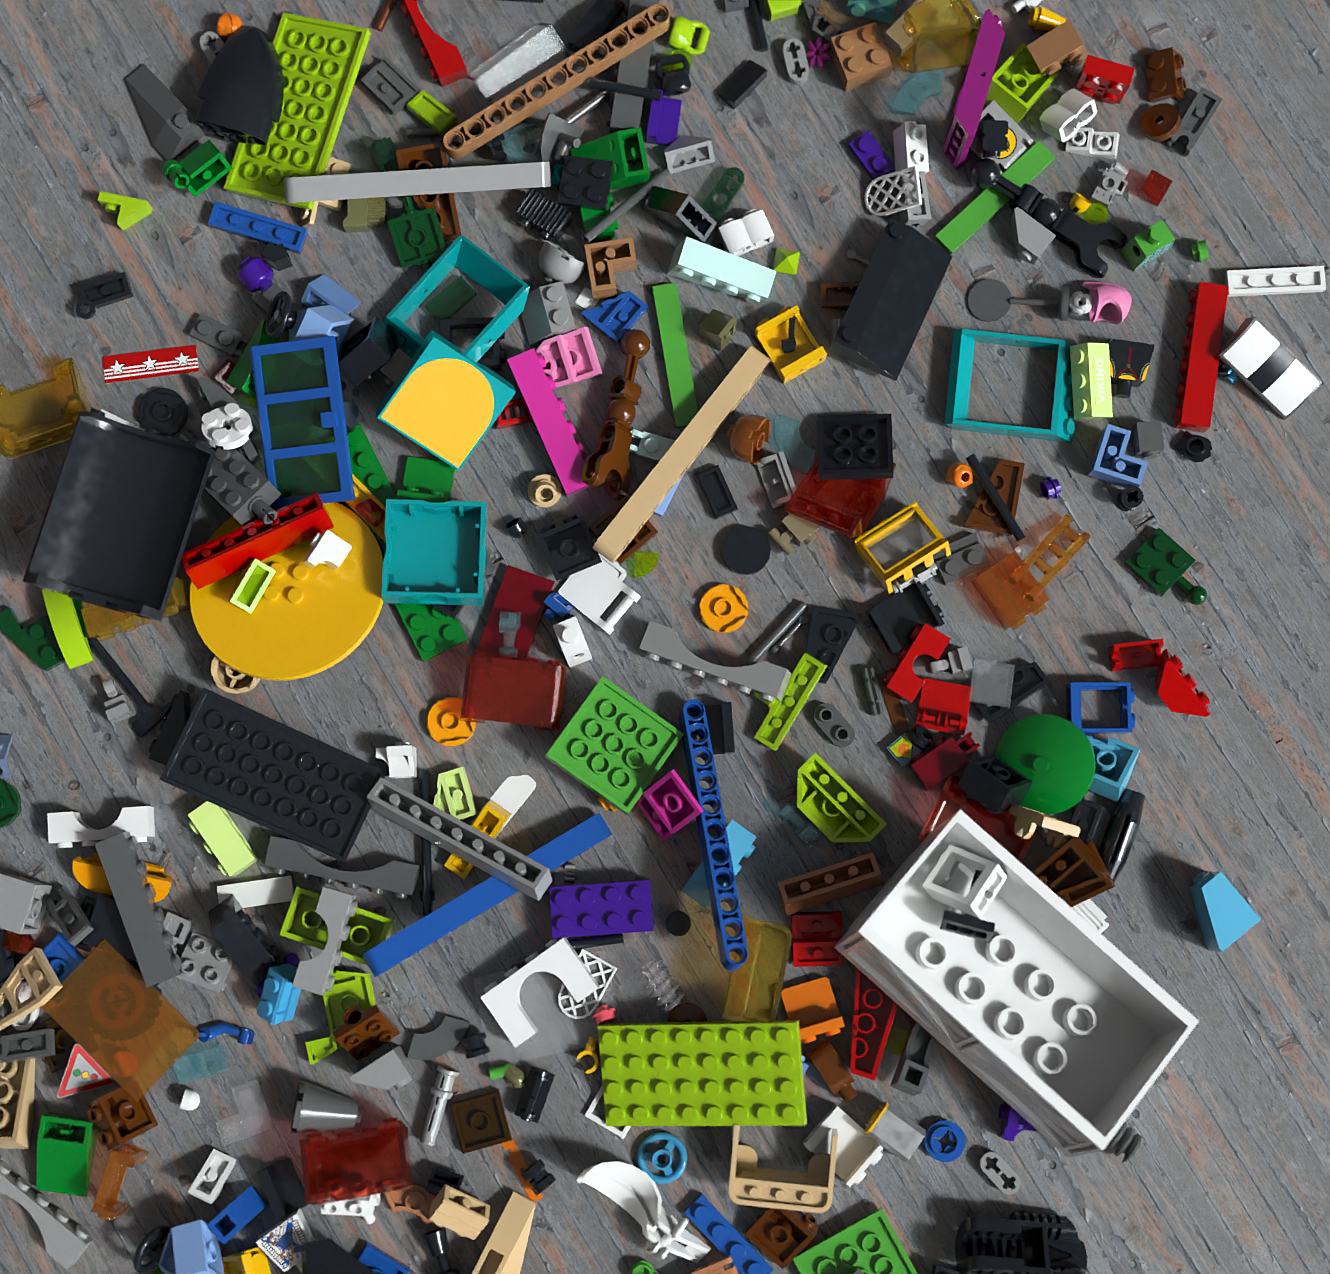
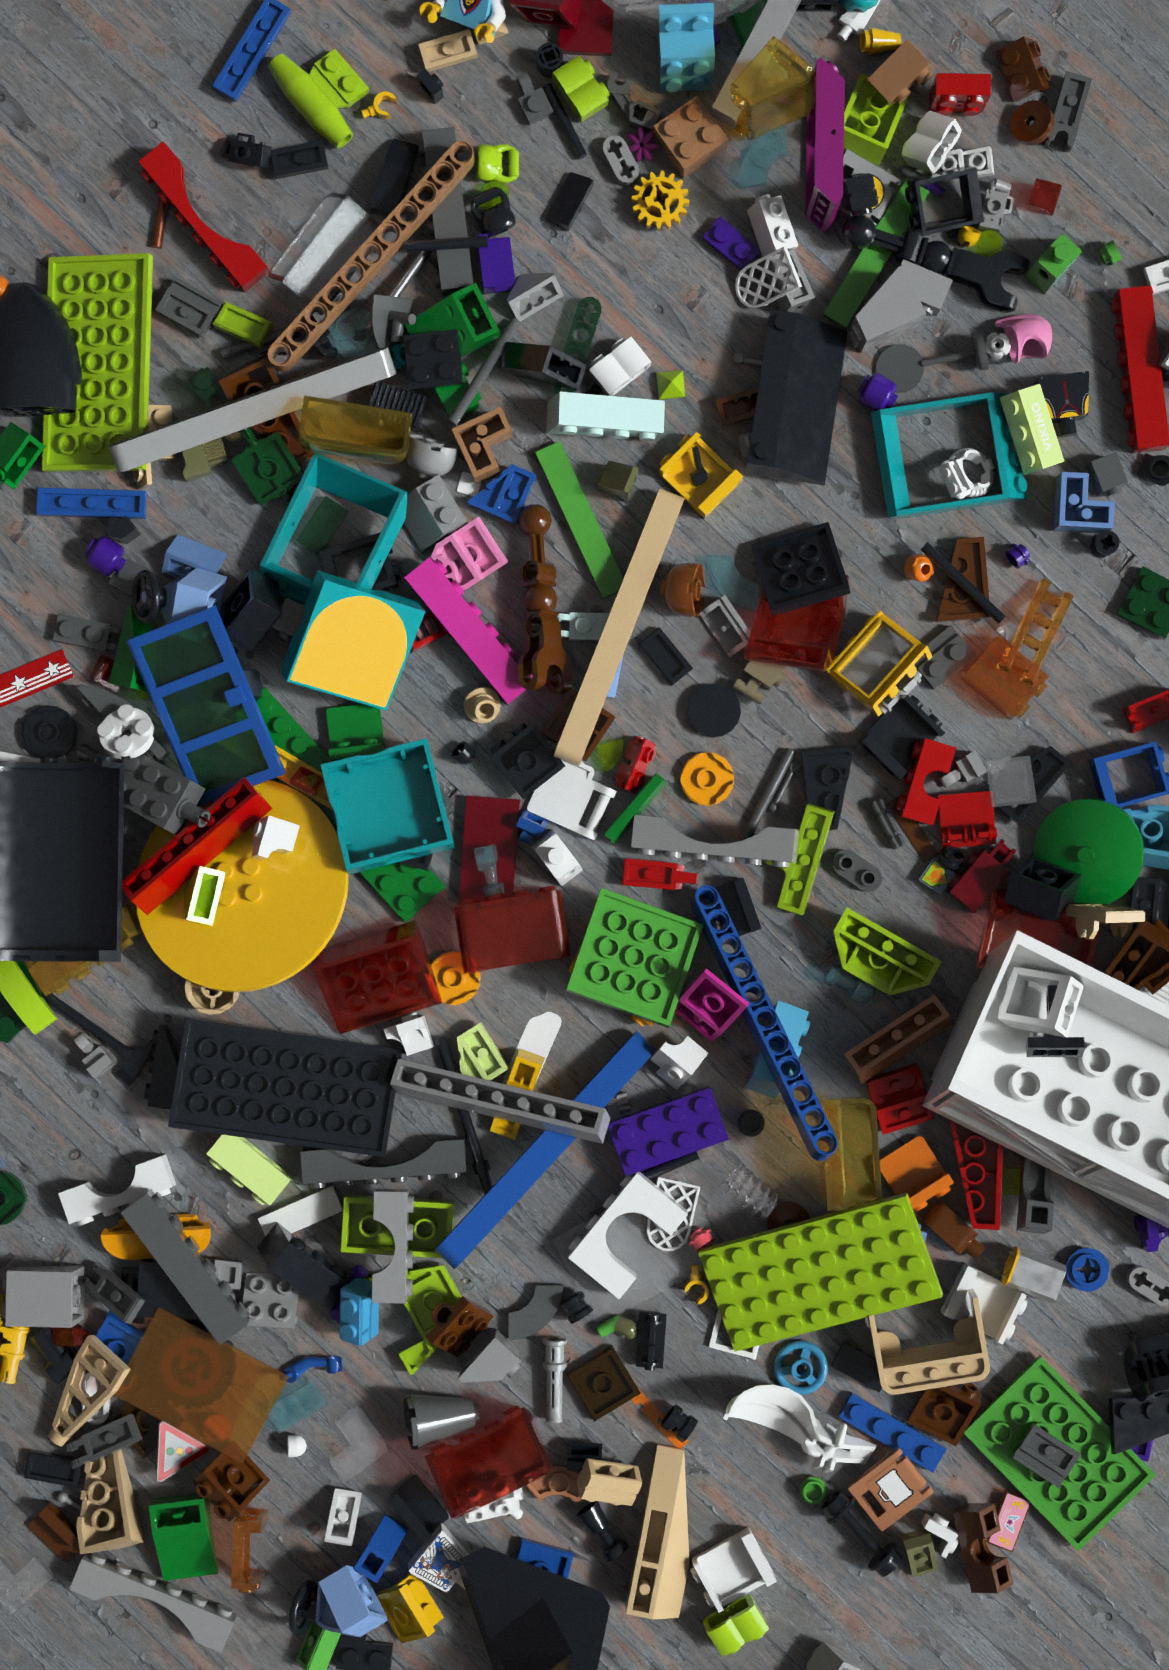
camera: 20 degrees left, 5 degrees up
none -> clear yellow windscreen [297,395,413,466]
none -> clear red slope [311,920,442,1034]
none -> green tile [604,773,667,845]
none -> red hinge [614,736,656,794]
none -> red hinge [621,858,697,890]
none -> yellow gear [631,170,690,232]
none -> white brick [650,1036,708,1090]
none -> black tile [831,1341,882,1393]
none -> light grey slope [848,265,926,353]
none -> dark purple head [856,373,898,411]
none -> piece [898,165,946,198]
none -> black window [905,166,984,236]
none -> white piece [938,448,995,500]

